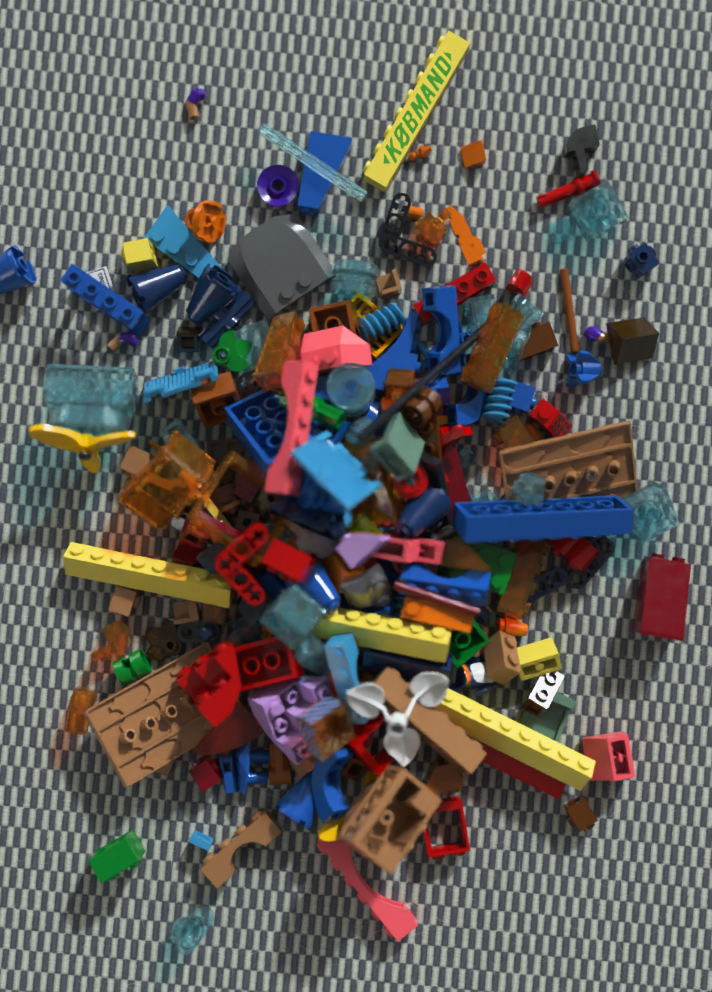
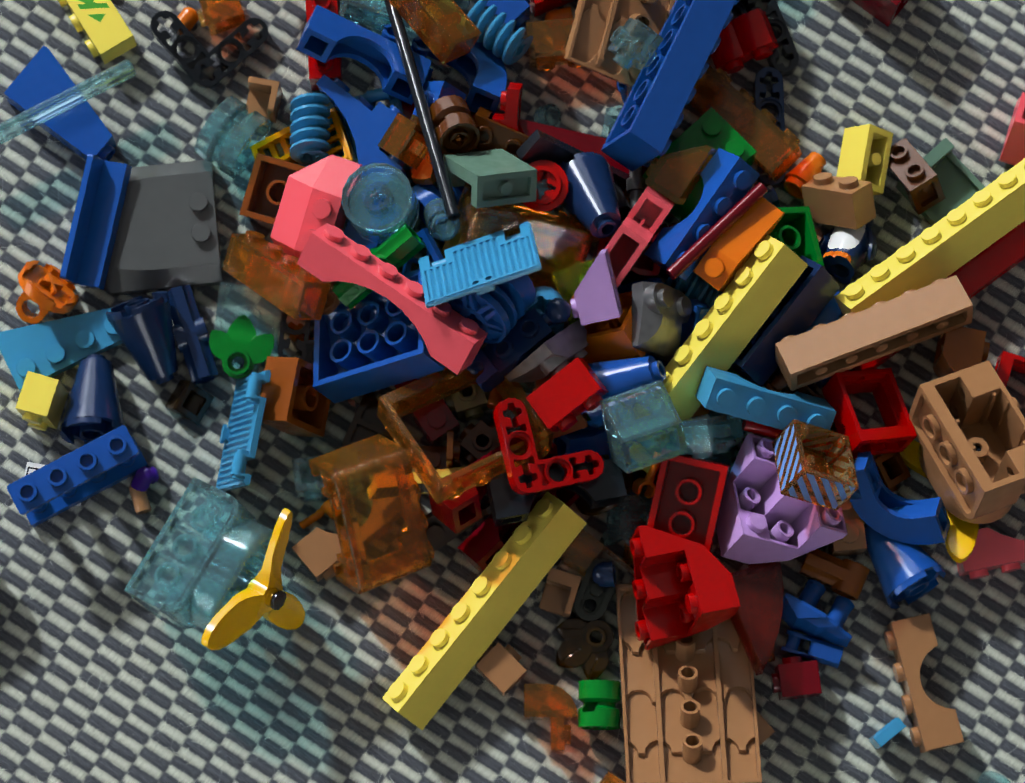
camera: 60 degrees left, 10 degrees down
dark purple dish [257,164,299,207] -> none
white plant [346,672,449,767] -> none
none -> blue panel [60,154,132,290]

